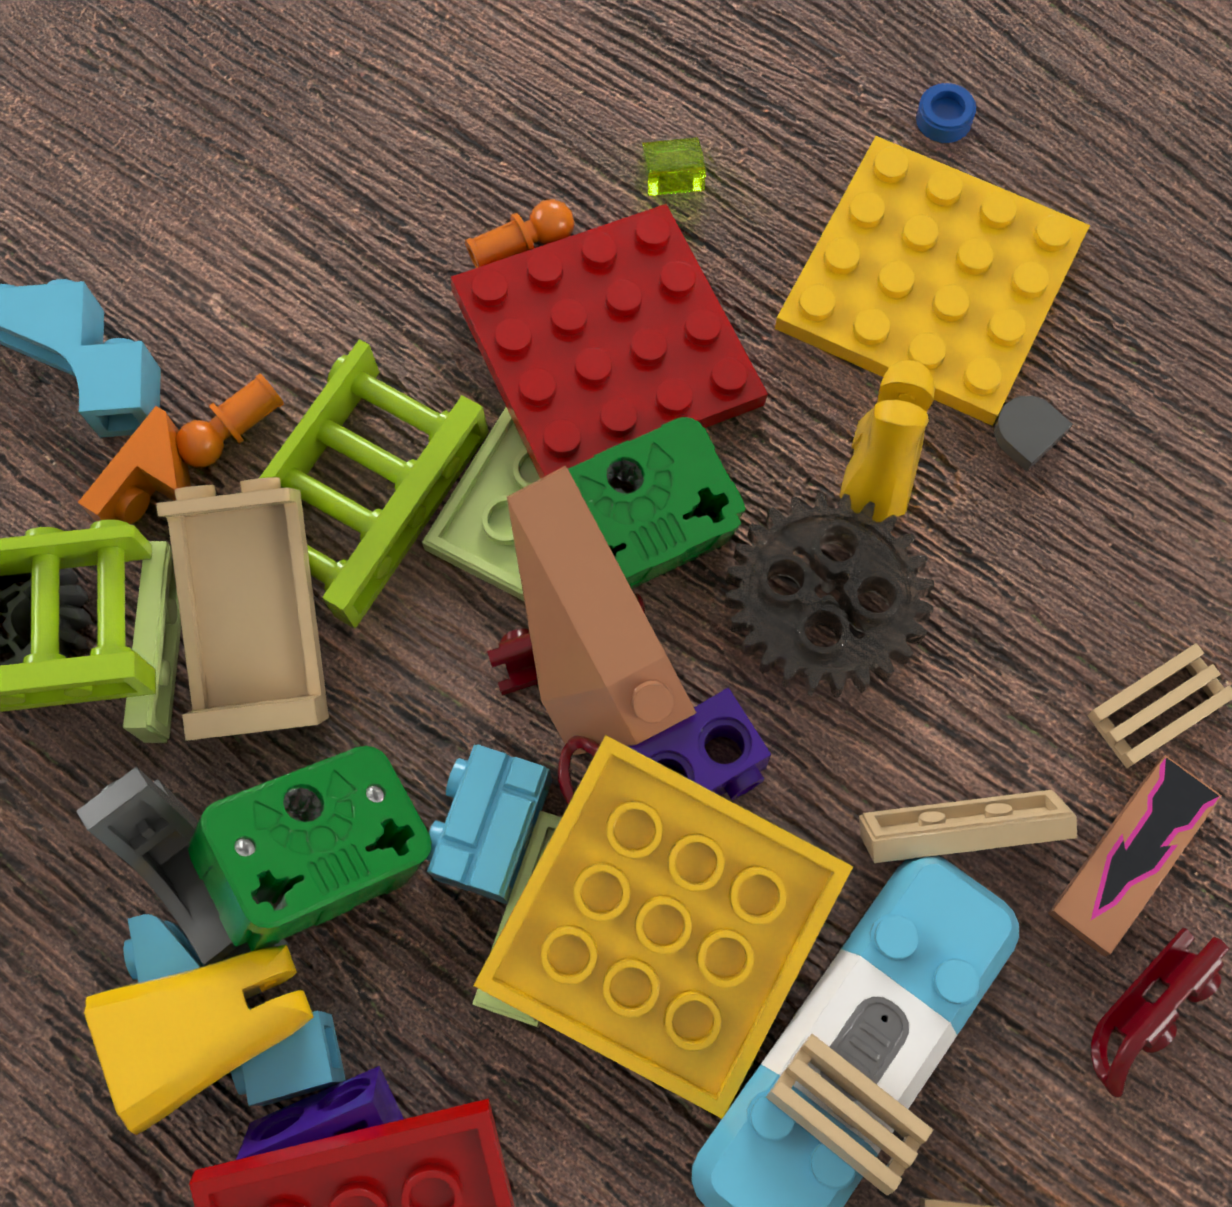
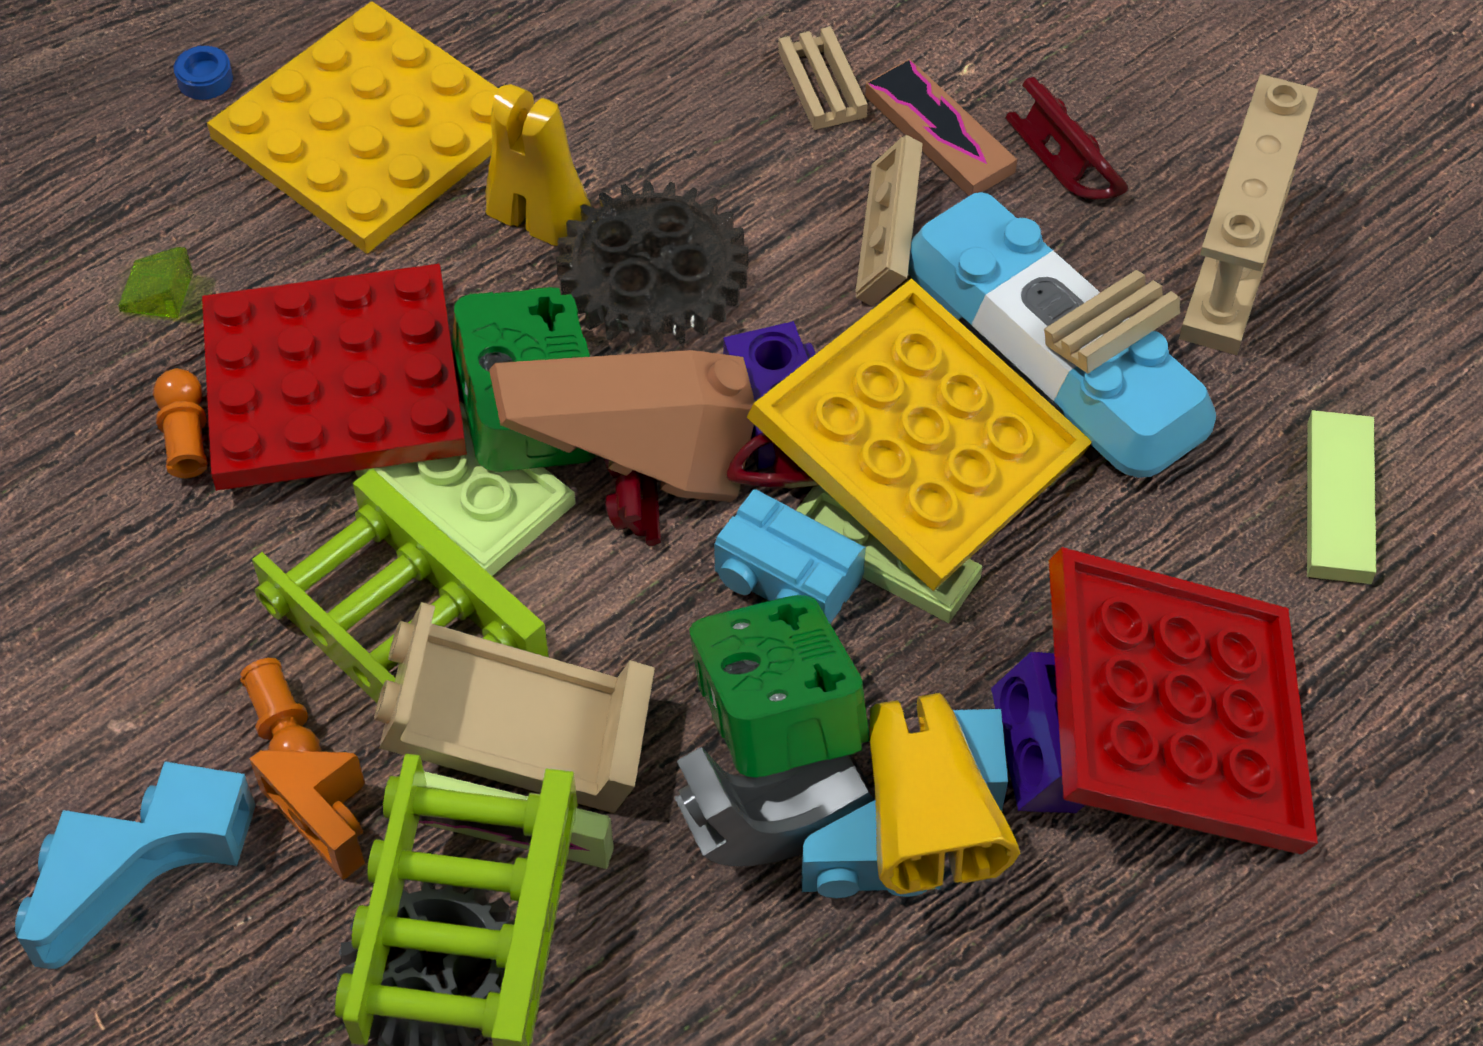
camera: 80 degrees left, 15 degrees down
dark grey tile [994,396,1073,472] -> none

